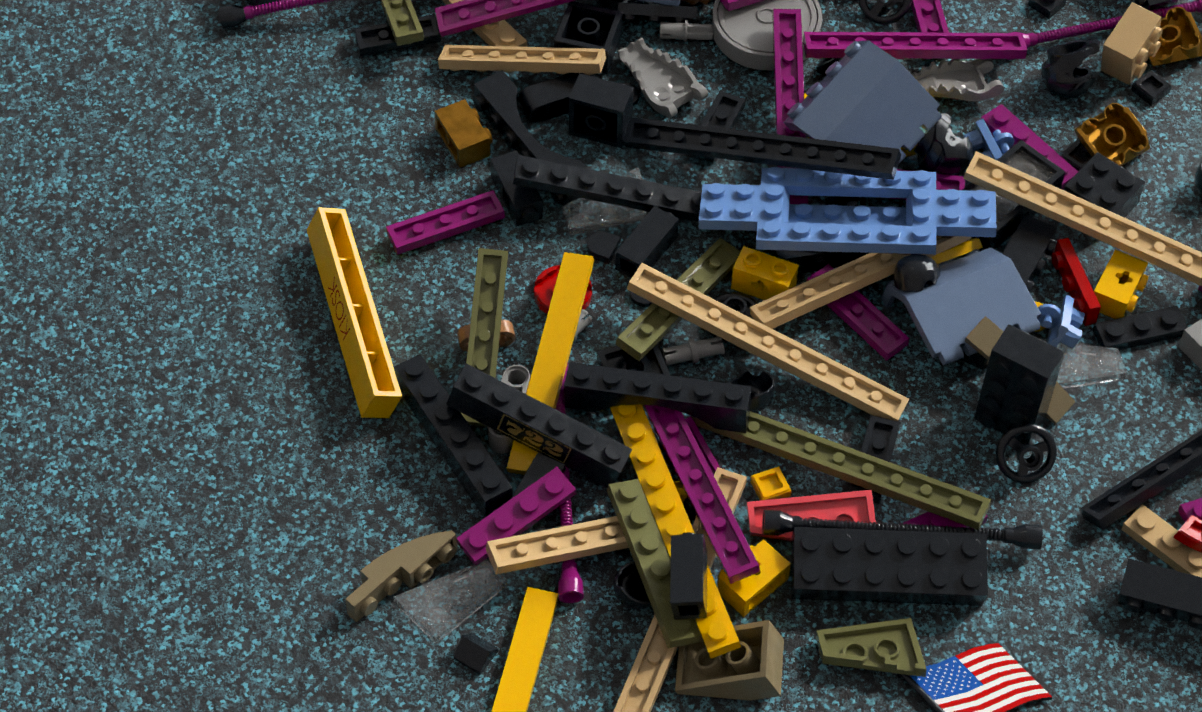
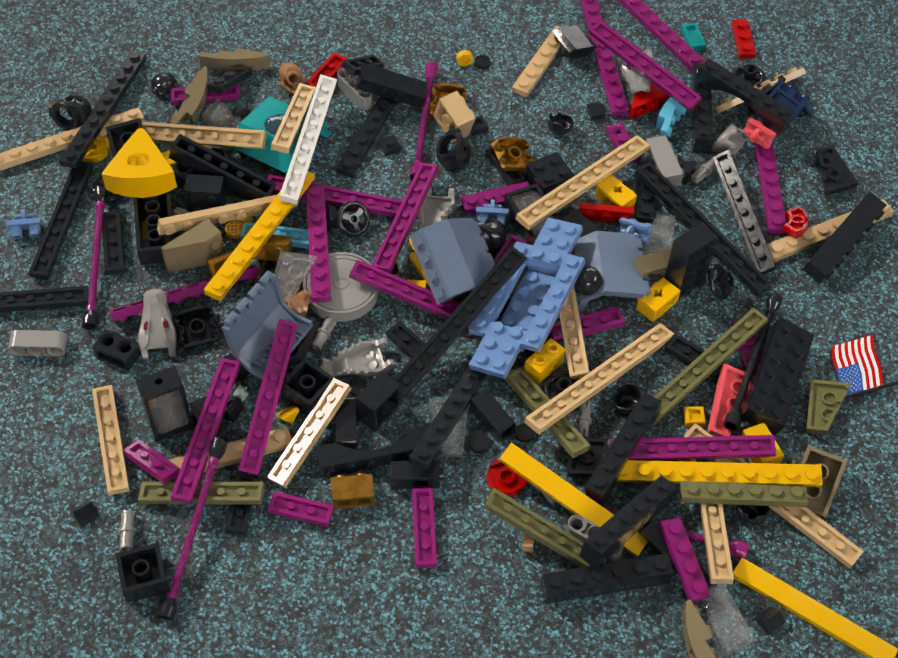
camera: 70 degrees left, 0 degrees up
yellow brick [307,207,402,418] -> none
black brick [670,532,707,620] -> none
none -> magenta plate [268,491,334,527]
none -> yellow slope [276,406,299,425]
none -> black plate [635,162,772,296]
none -> yellow brick [636,277,680,322]

